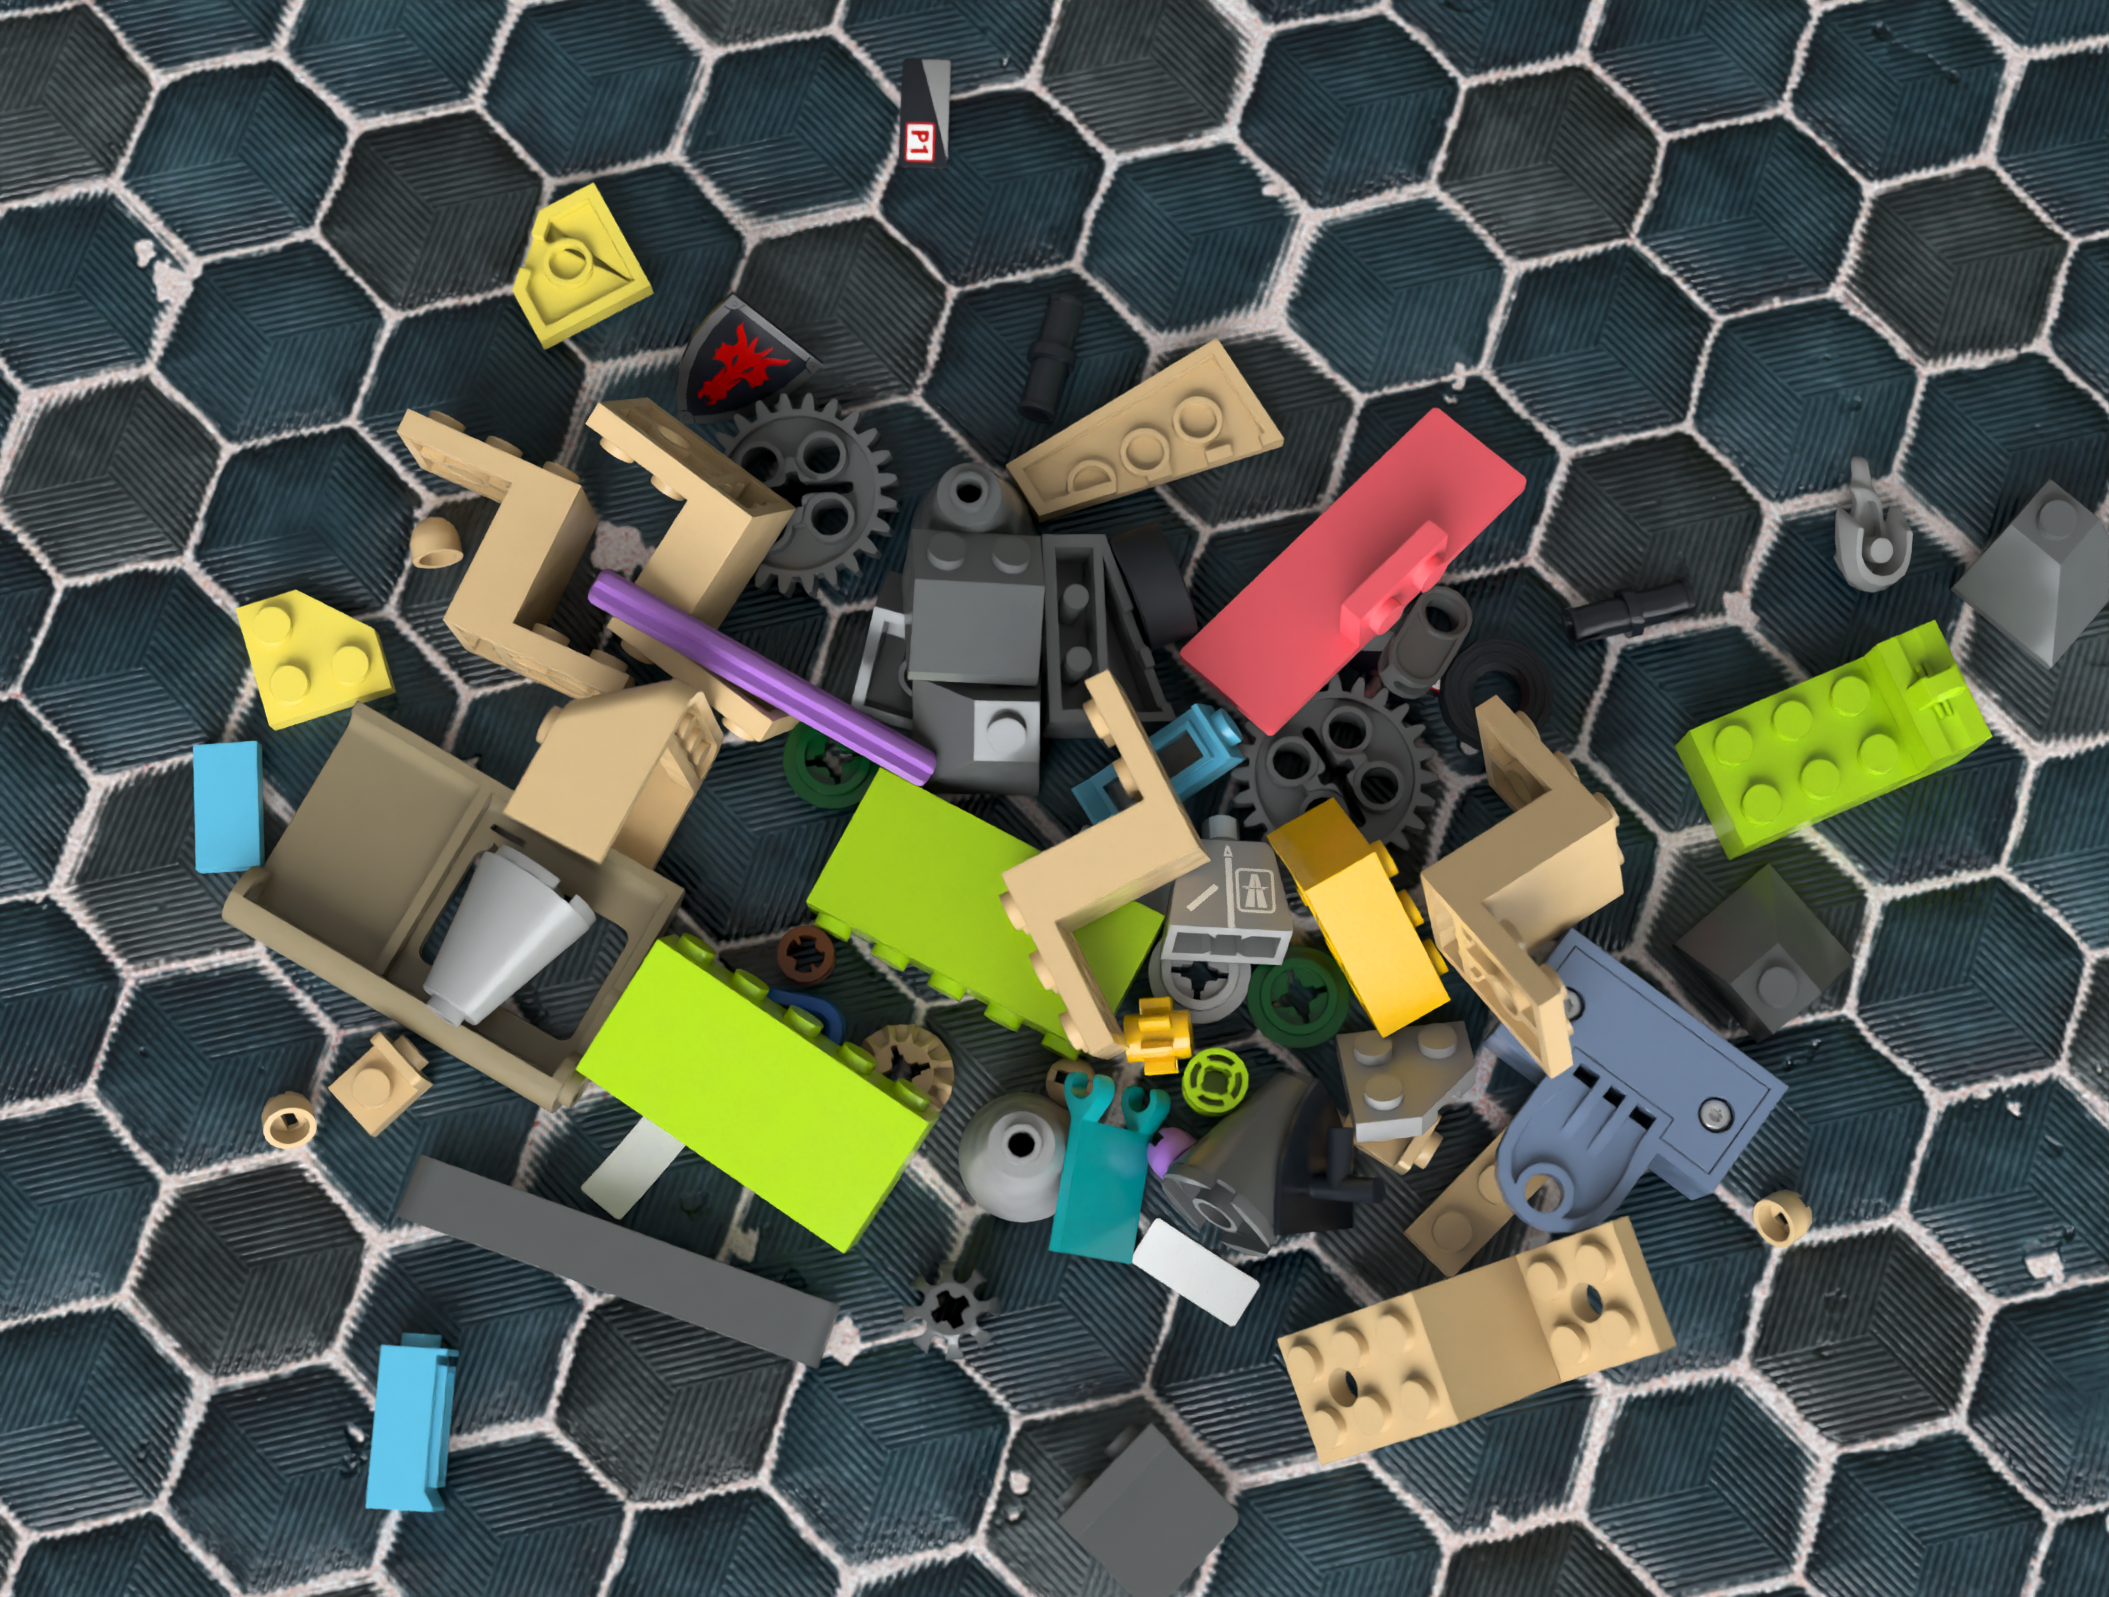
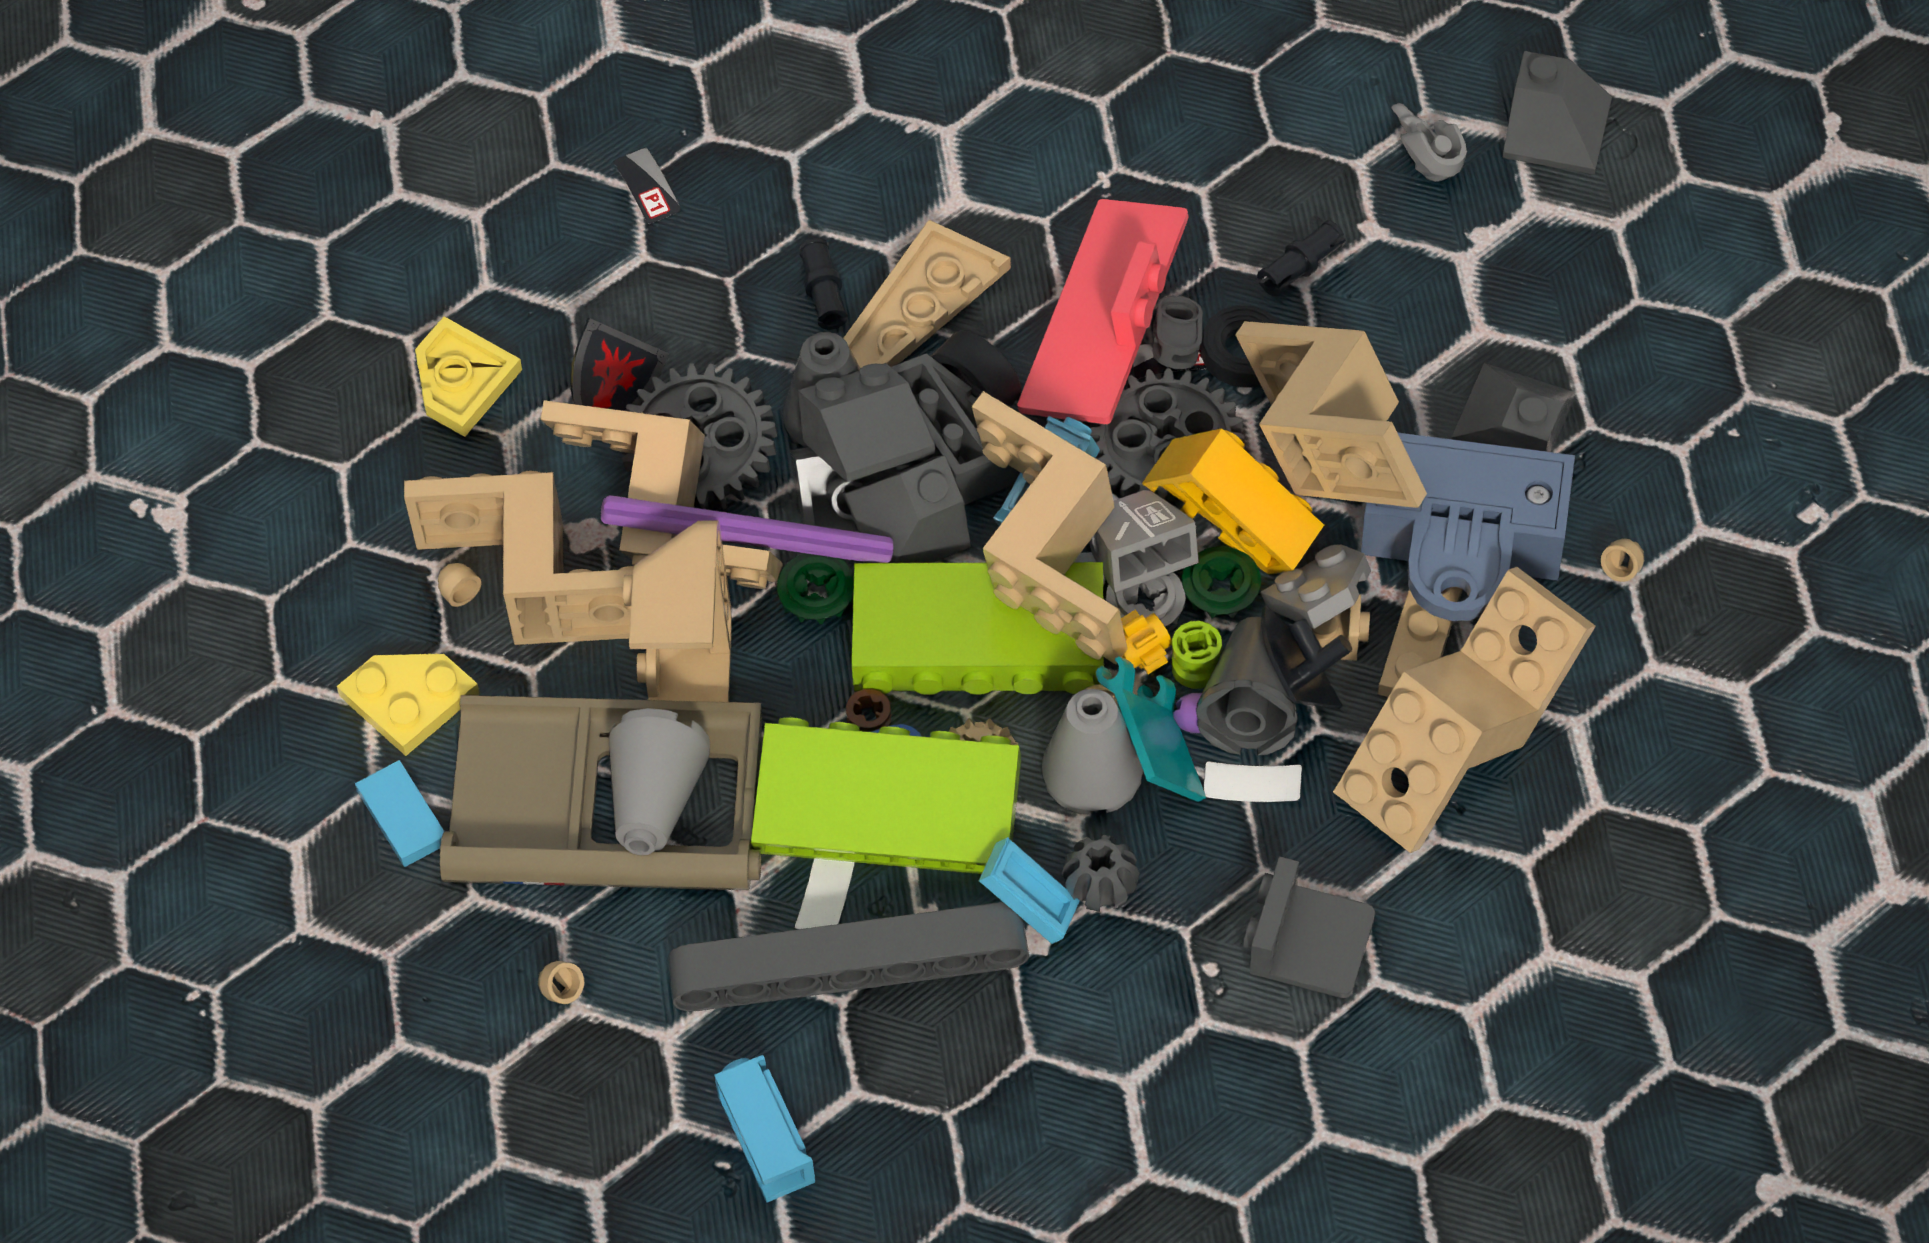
camera: 25 degrees left, 20 degrees down
tan bracket [328,1031,433,1137] -> none
lime hinge [1675,620,1993,860] -> none
none -> medium azure tile [979,837,1080,944]

